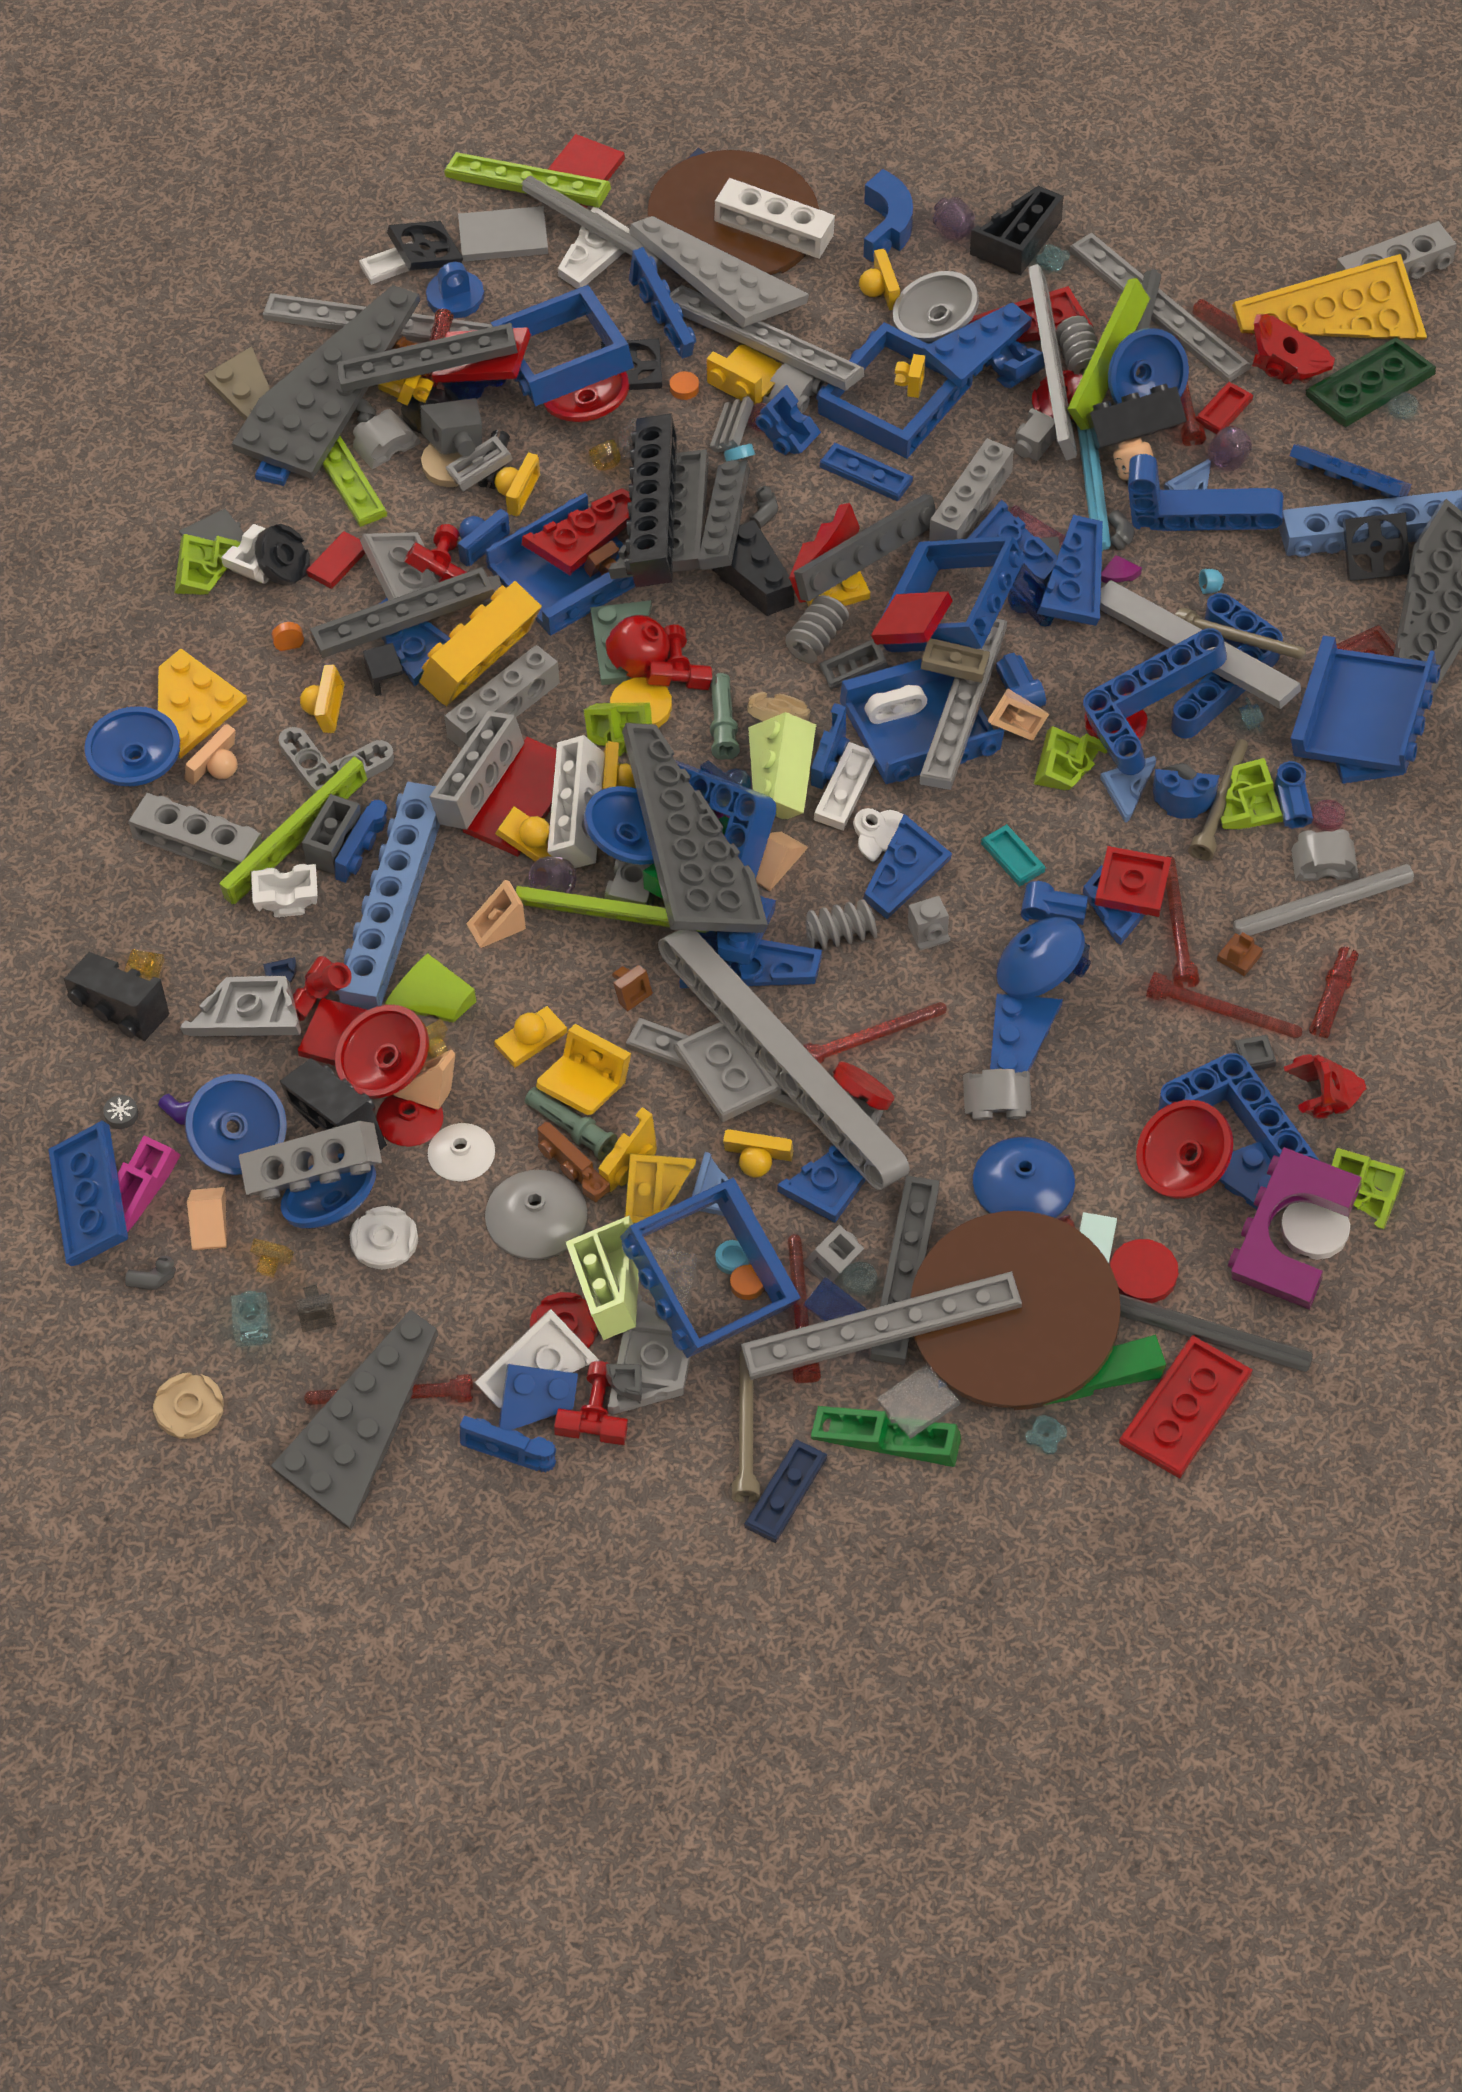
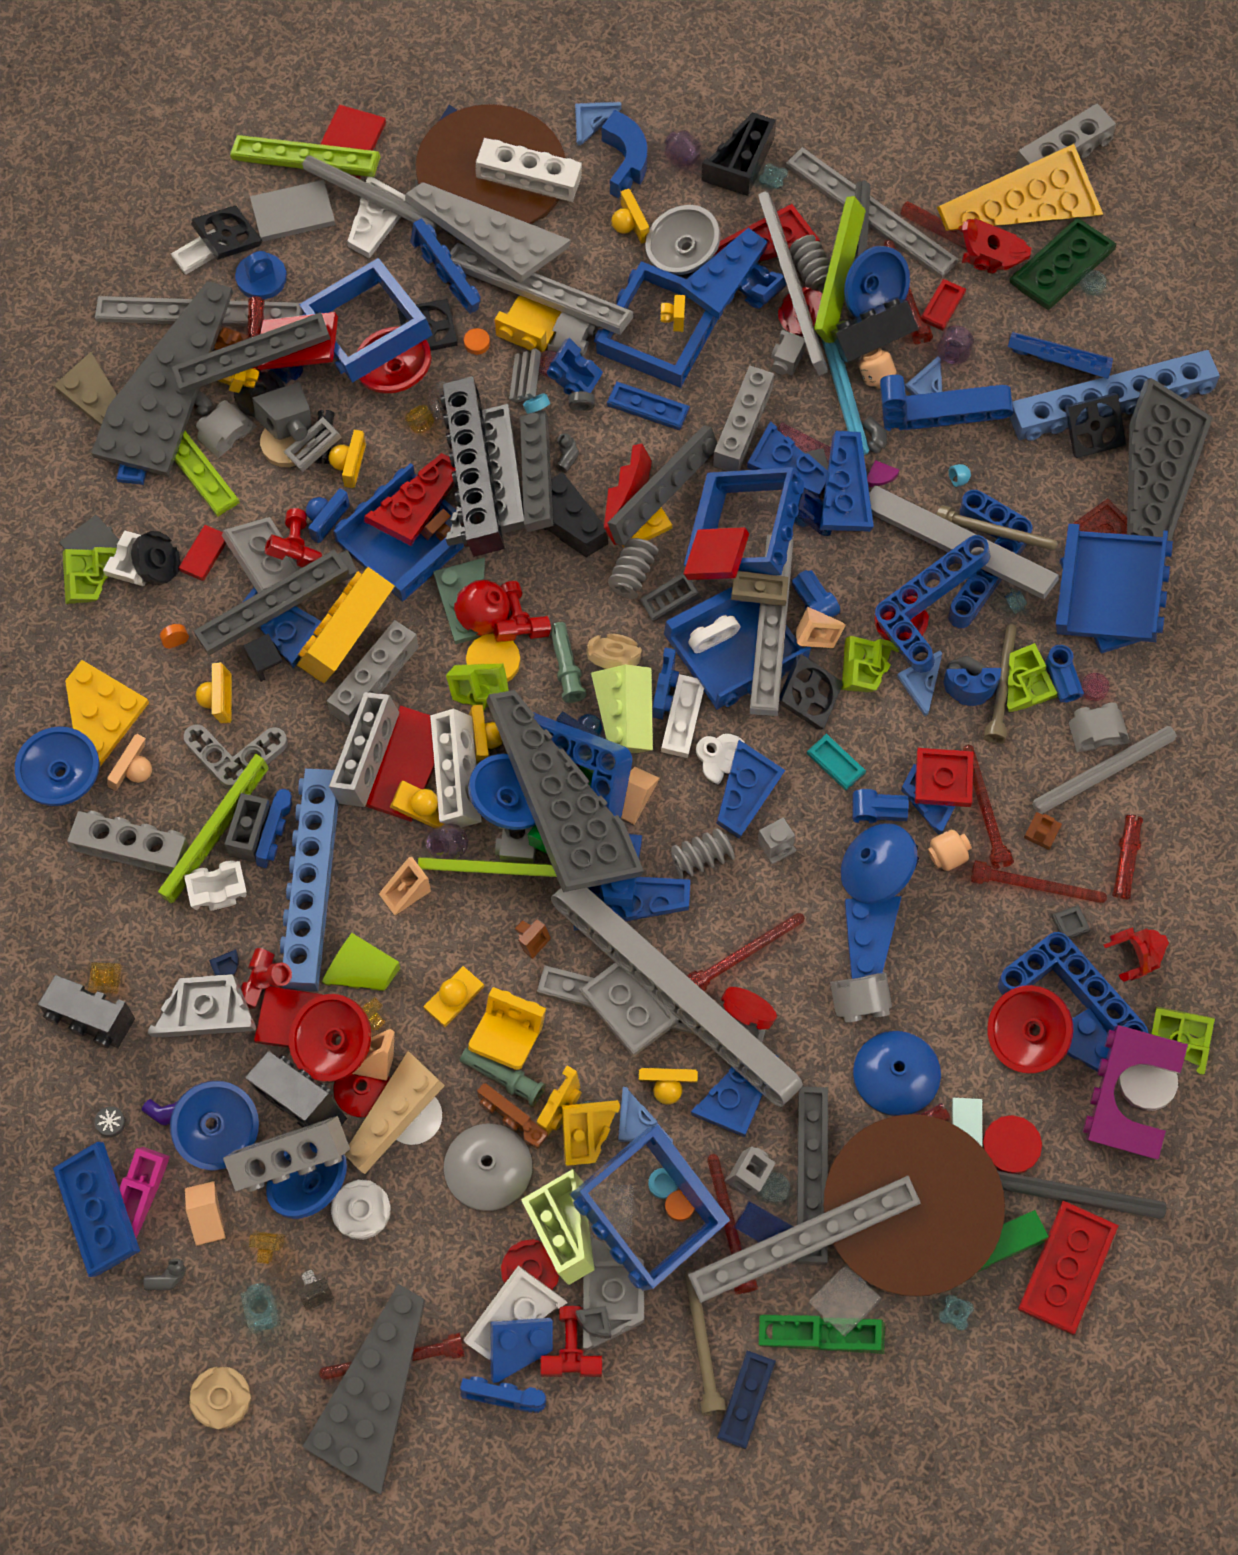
camera: 10 degrees left, 10 degrees up
none -> tan wing [345,1051,445,1174]
none -> dark grey tile [569,392,595,410]
none -> medium blue tile [575,102,621,146]
none -> black piece [779,654,844,730]
none -> light nougat head [927,829,972,871]

